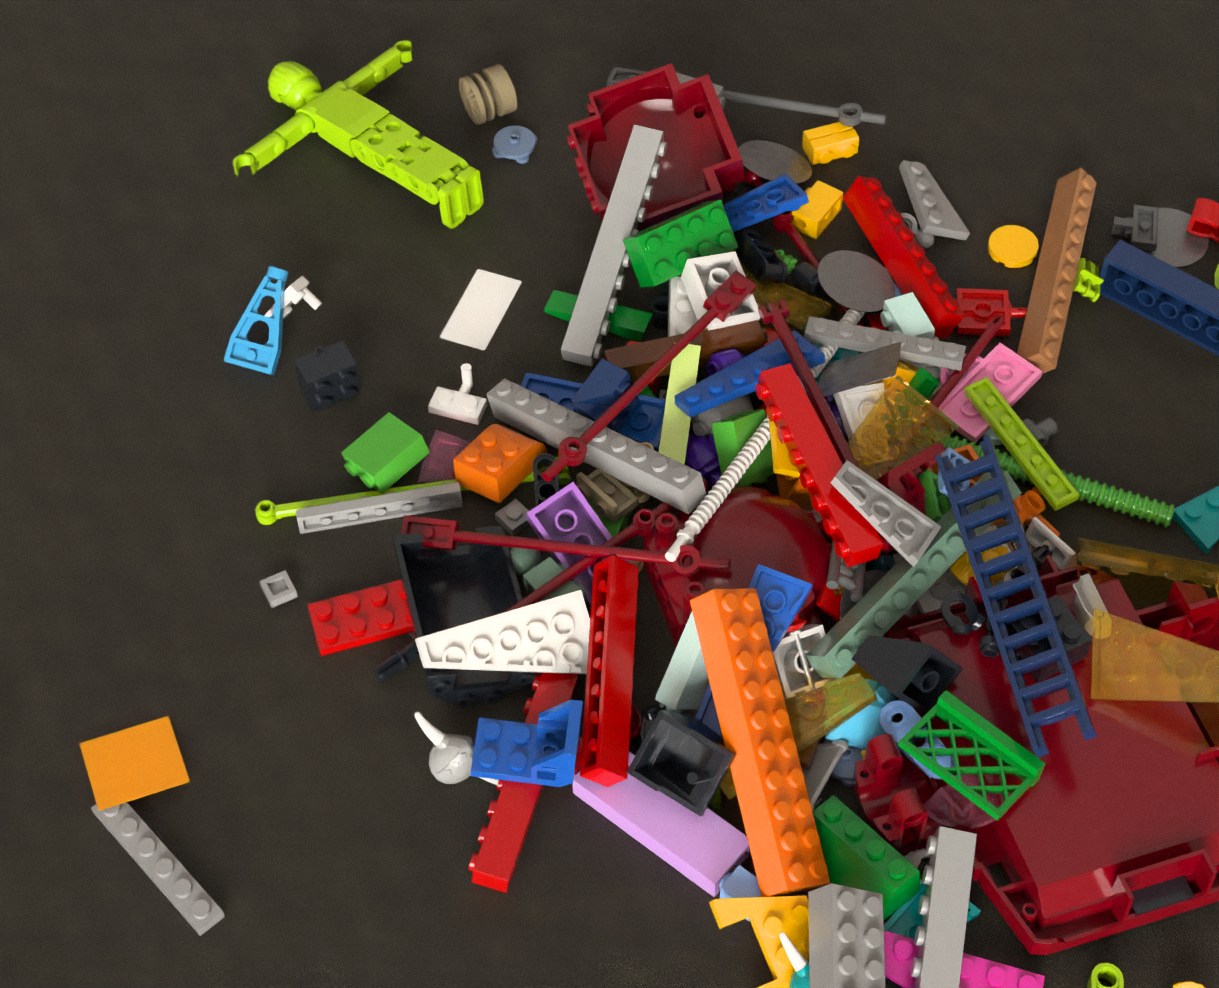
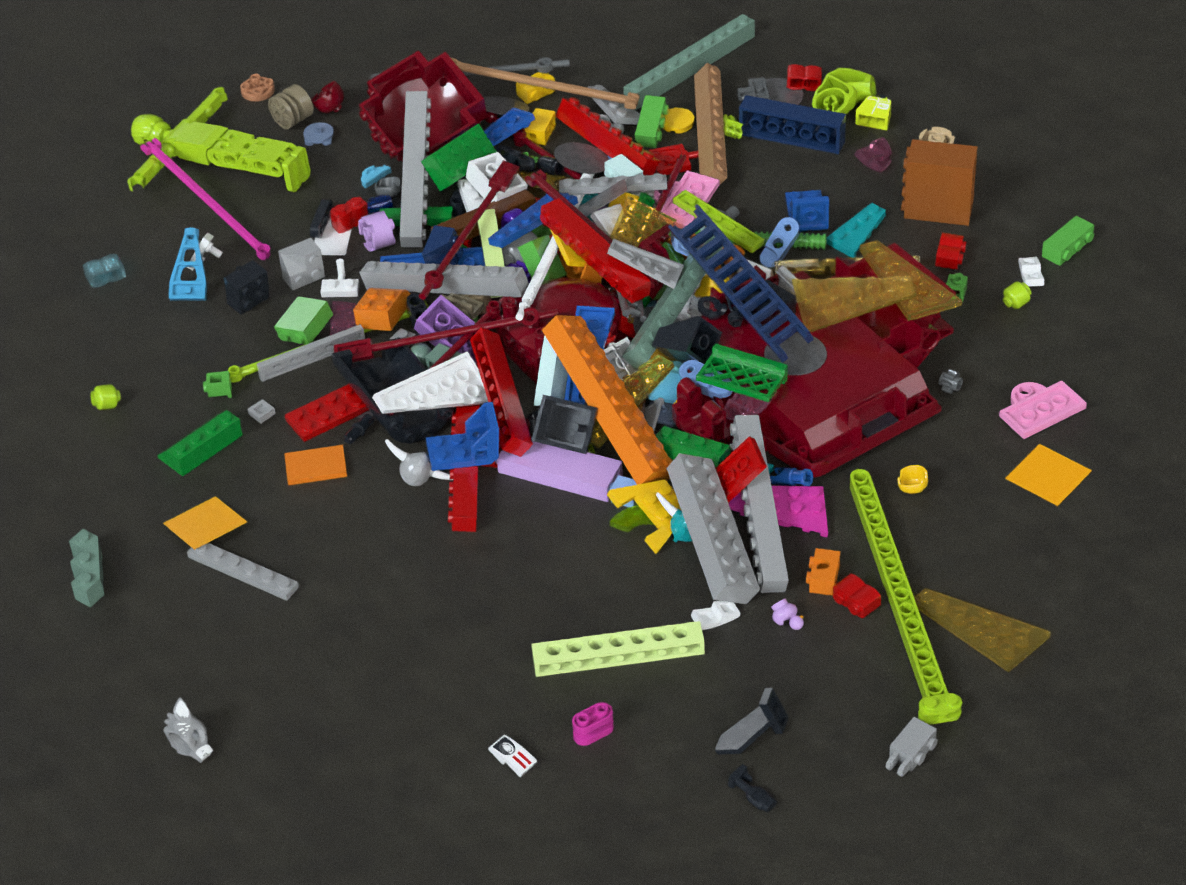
camera: 15 degrees left, 10 degrees down
none -> clear light blue brick [83,254,126,288]
none -> lime head [91,384,121,410]
none -> dark pink hinge [140,138,271,260]
none -> green slope [157,410,243,476]
none -> bright green brick [203,371,232,398]
none -> nougat tile [240,74,275,101]
none -> light grey slope [278,238,325,290]
none -> orange tile [284,445,347,485]
none -> black beam [310,199,333,238]
none -> dark red cylinder [311,81,344,113]
none -> red brick [330,197,368,233]
none -> lavender brick [358,211,396,251]
none -> medium azure tile [361,165,391,189]
none -> clear blue brick [367,194,393,214]
none -> dark grey hair [375,177,402,199]
none -> medium nougat hinge [451,58,640,109]
none -> clear neon green tile [610,505,654,532]
none -> sand green brick [623,14,755,110]
none -> bright green brick [635,95,669,148]
none -> red plate [715,436,767,503]
none -> medium blue piece [760,217,799,269]
none -> flat silver sticker [764,333,827,375]
none -> blue piece [770,467,813,486]
none -> blue bracket [785,190,829,232]

